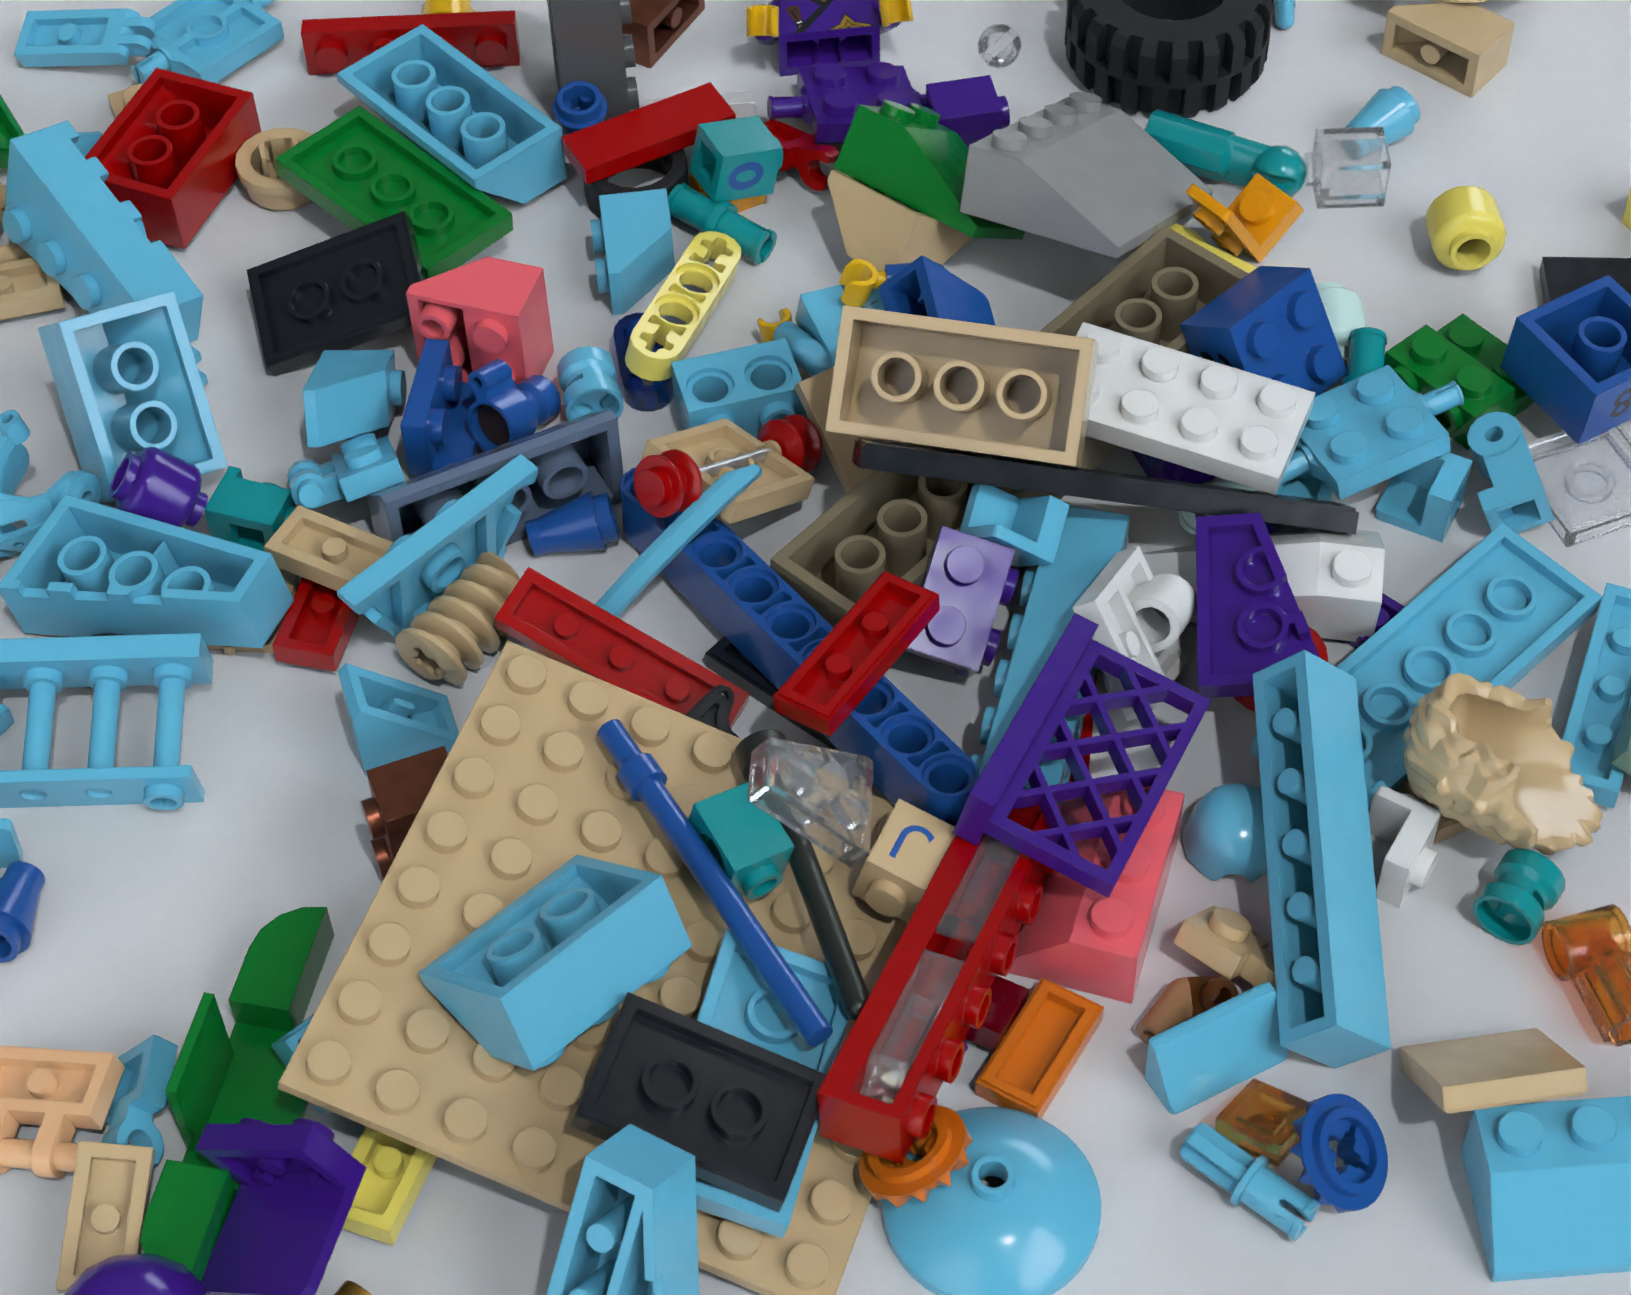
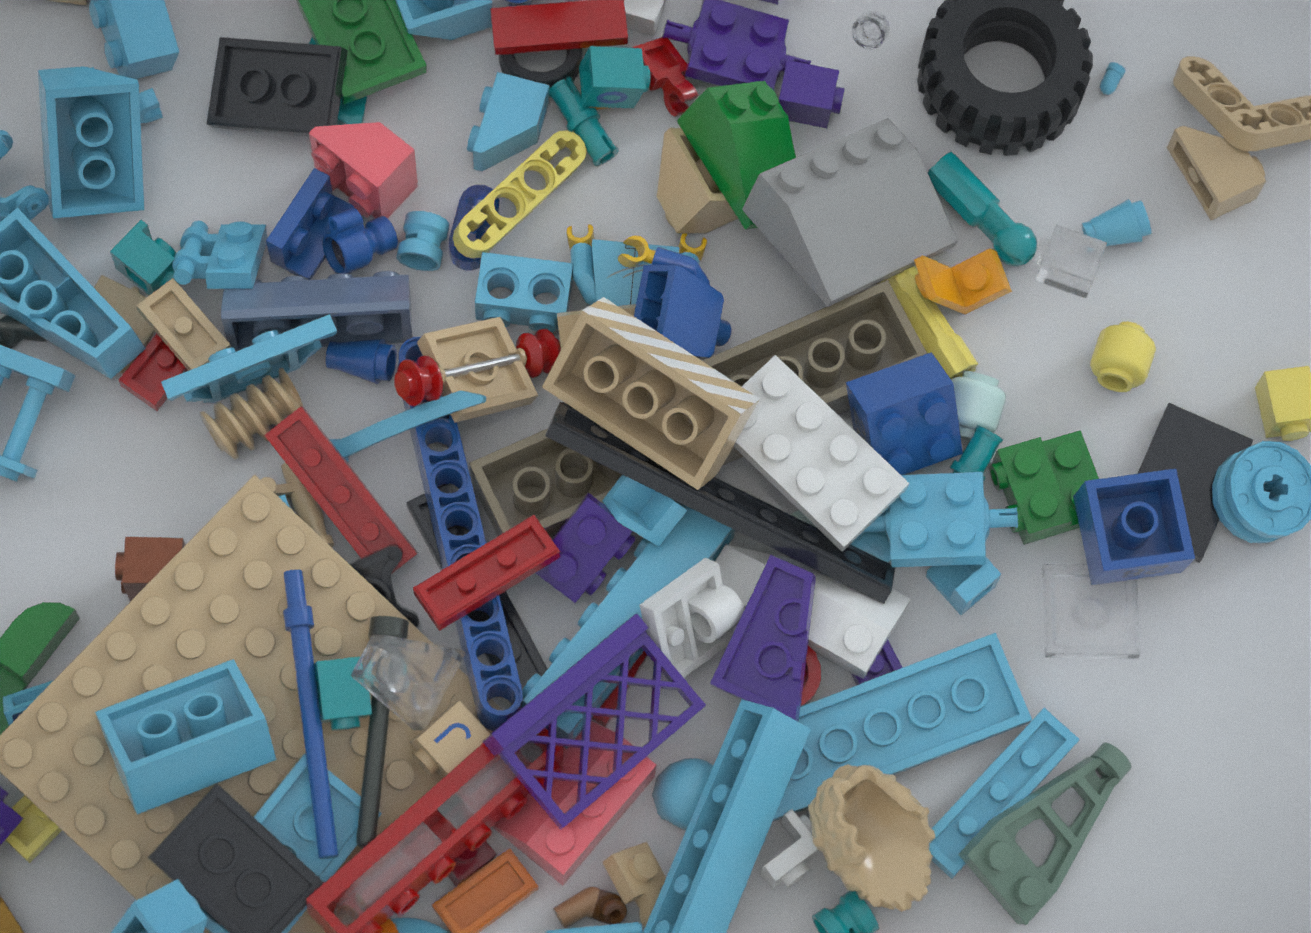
camera: 15 degrees right, 20 degrees up
dark purple head [109,446,208,528] -> none
medium azure slope [302,350,407,447] -> none
medium azure slope [338,663,459,776] -> none
medium azure leg [1467,411,1555,533] -> none

